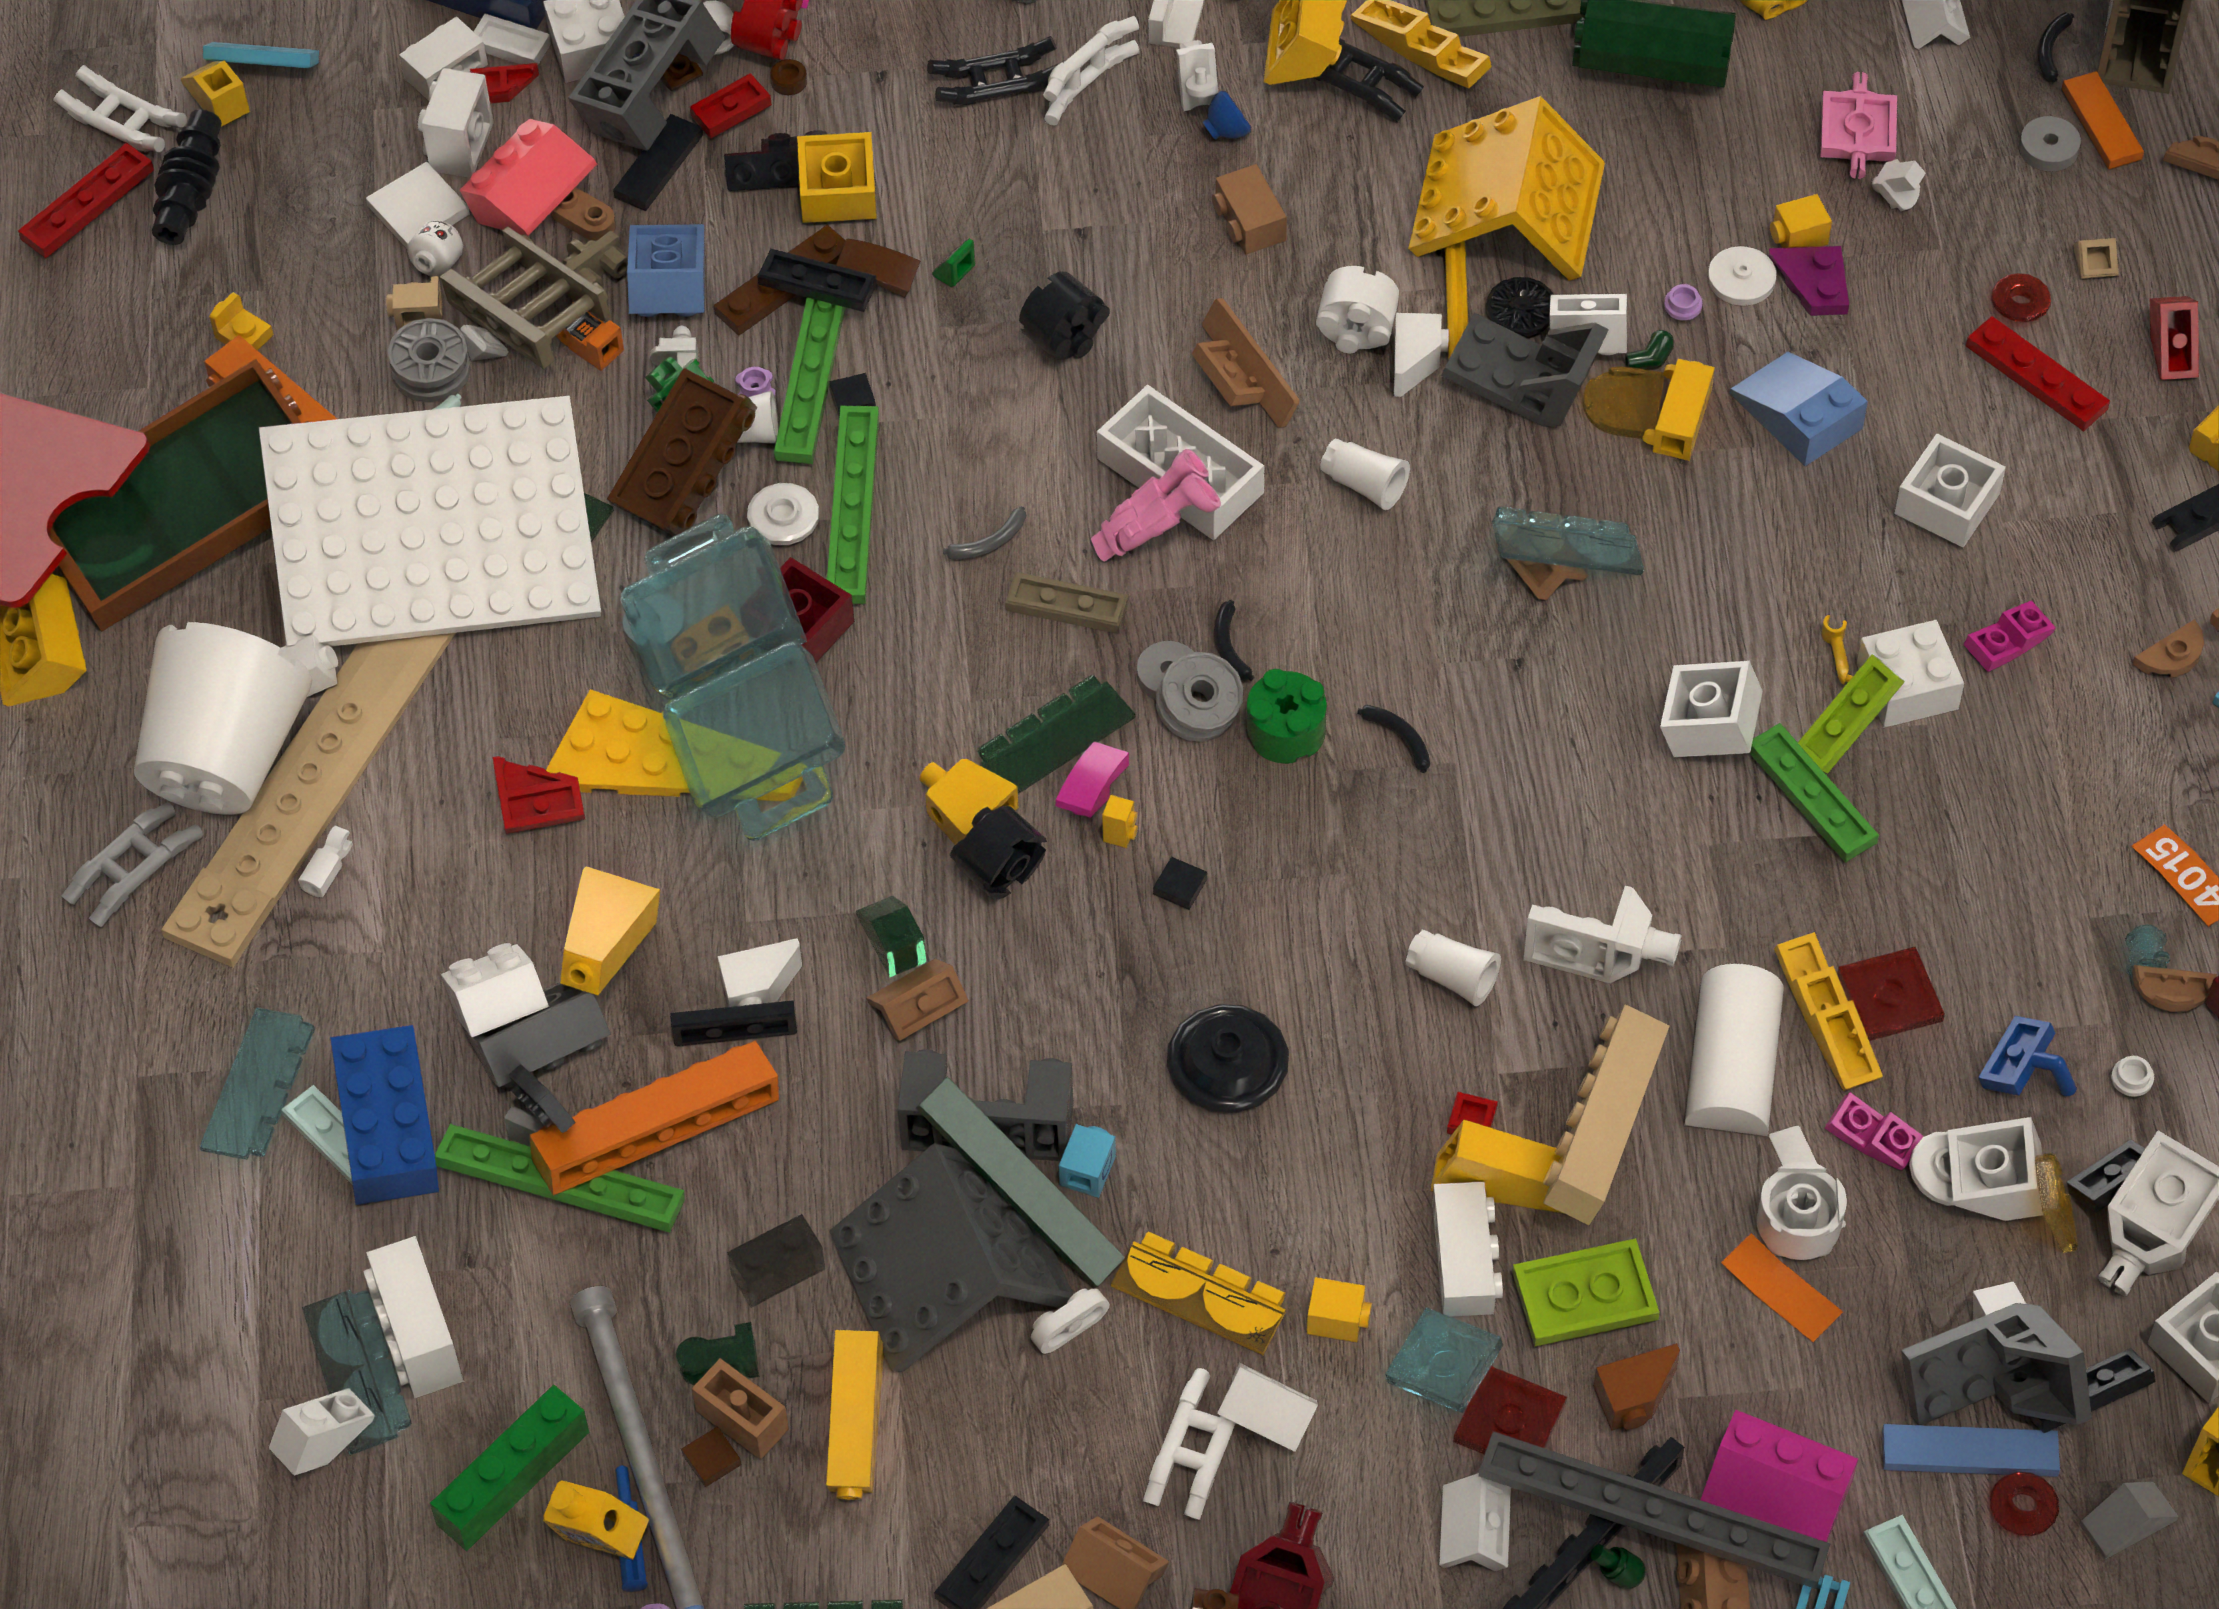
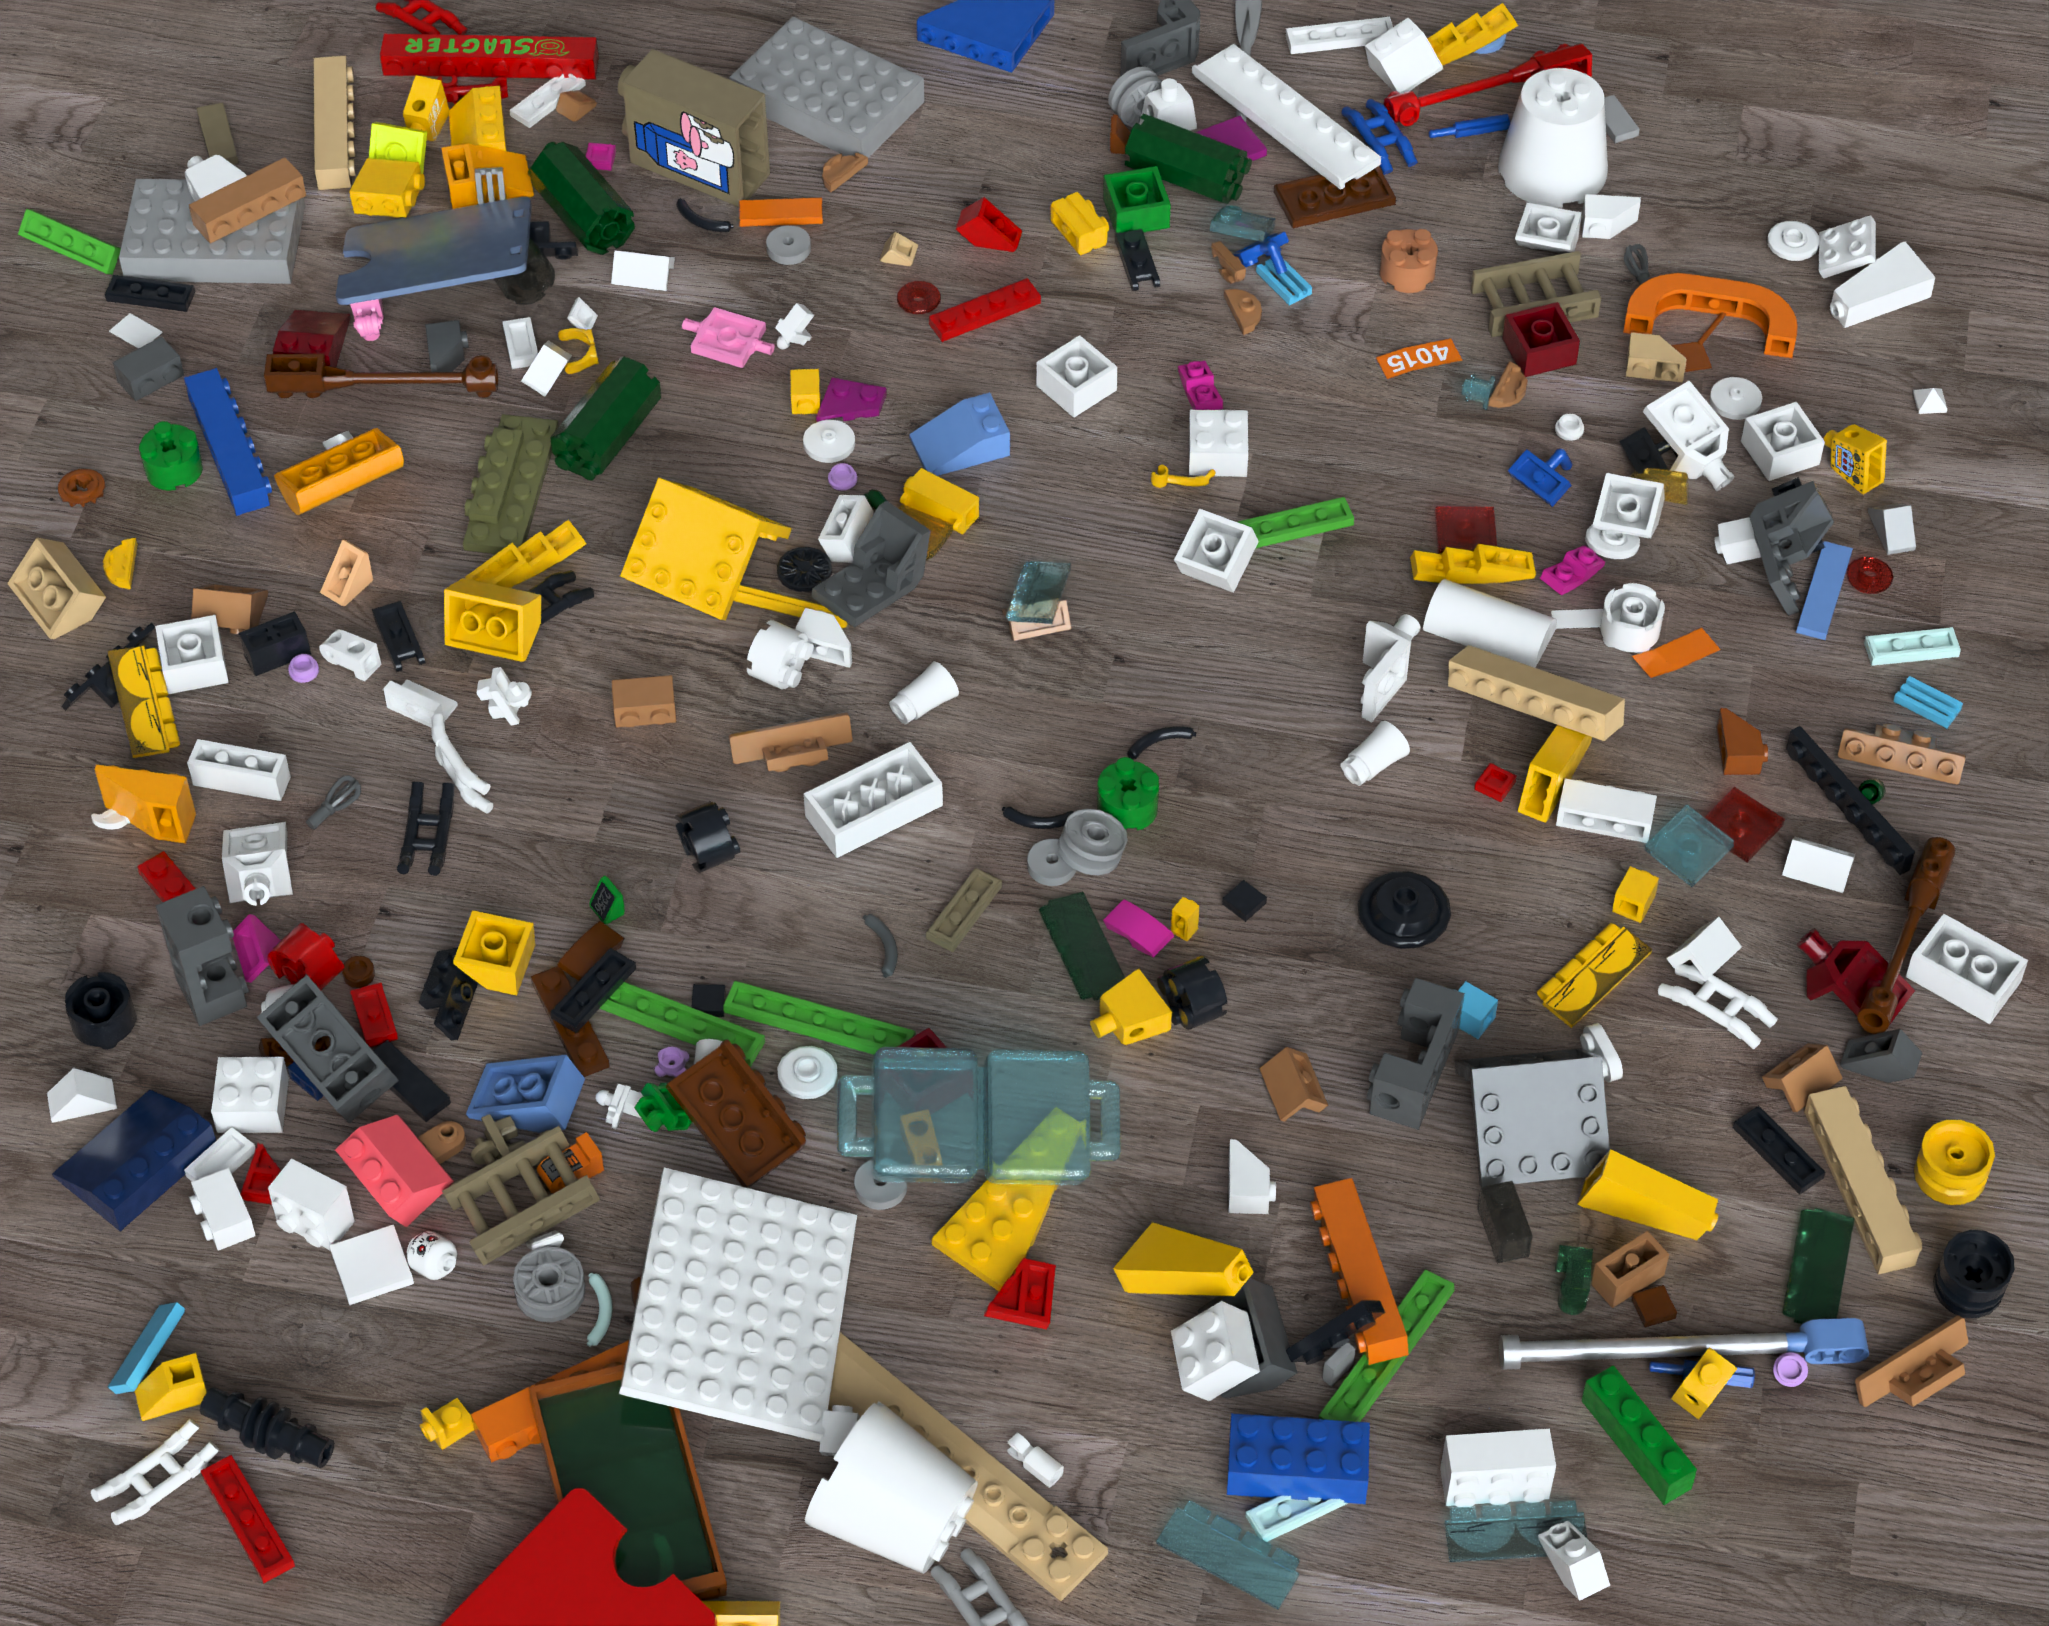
camera: 75 degrees left, 5 degrees down
tan brick [386,276,443,331] -> none
black tile [670,1000,797,1046] -> none
clear green slope [856,896,927,978] -> none
tile [916,1076,1125,1289] -> none
bright pink piece [1091,449,1221,562] -> none
blue brick [1203,91,1252,140] -> none
dark grey plate [1479,1431,1830,1589] -> none
lime plate [1512,1238,1660,1347] -> none
dark pink slope [1701,1409,1858,1542] -> none
lime plate [1798,654,1905,774] -> none

